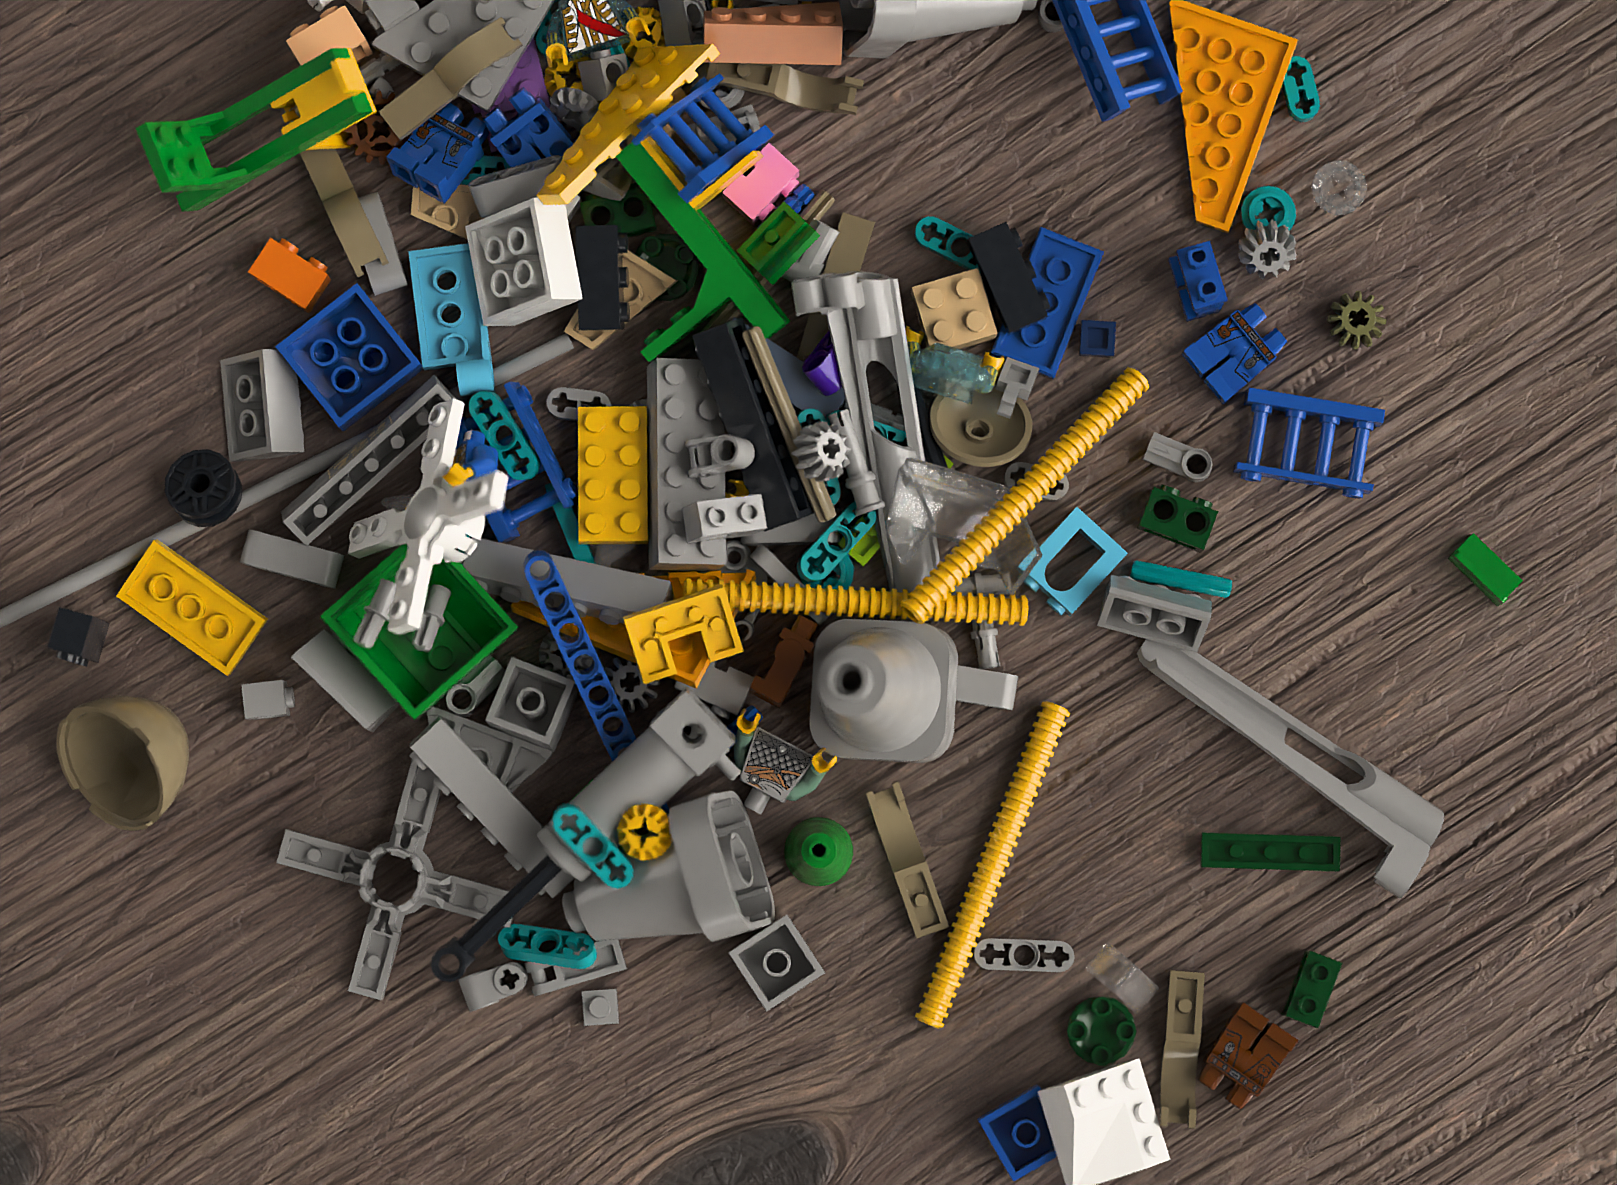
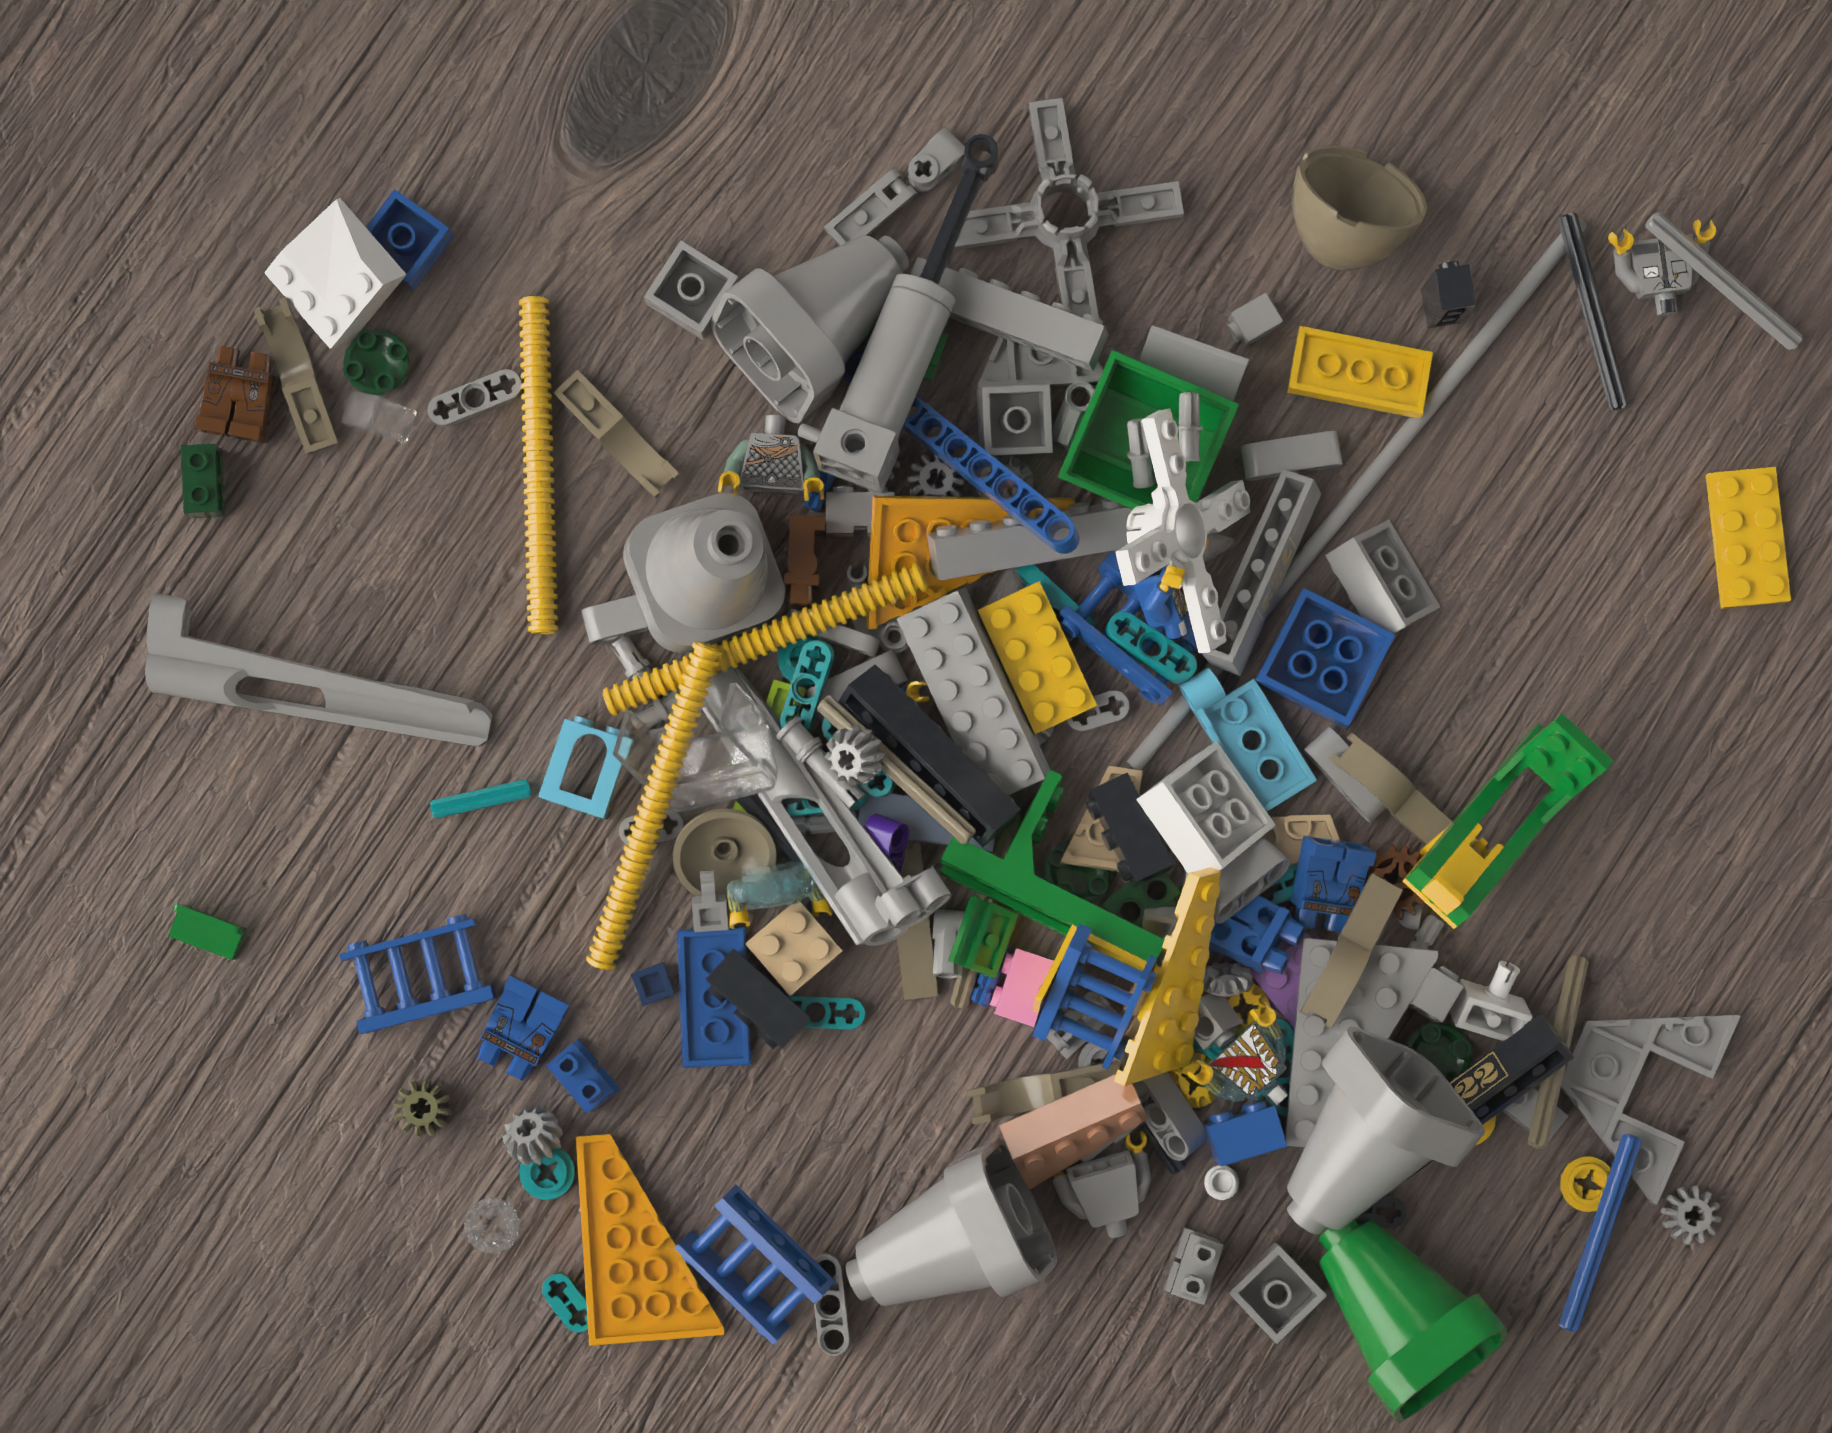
camera: 155 degrees right, 0 degrees up
black wheel [164,449,242,527] -> none
orange brick [248,238,332,313] -> none
light nougat brick [286,5,373,65] -> none
teal beam [498,924,597,969] -> none
teal beam [552,803,633,888] -> none
light grey plate [582,989,619,1026] -> none
yellow gear [616,804,672,861] -> none
yellow plate [622,584,744,684] -> none
light grey brick [682,494,767,543] -> none
light grey piece [685,435,755,478] -> none
green cone [784,817,853,886] -> none
light grey slope [1097,575,1212,652] -> none
dark green brick [1137,485,1219,553] -> none
light grey piece [1143,432,1213,483] -> none
dark green plate [1200,833,1341,872] -> none

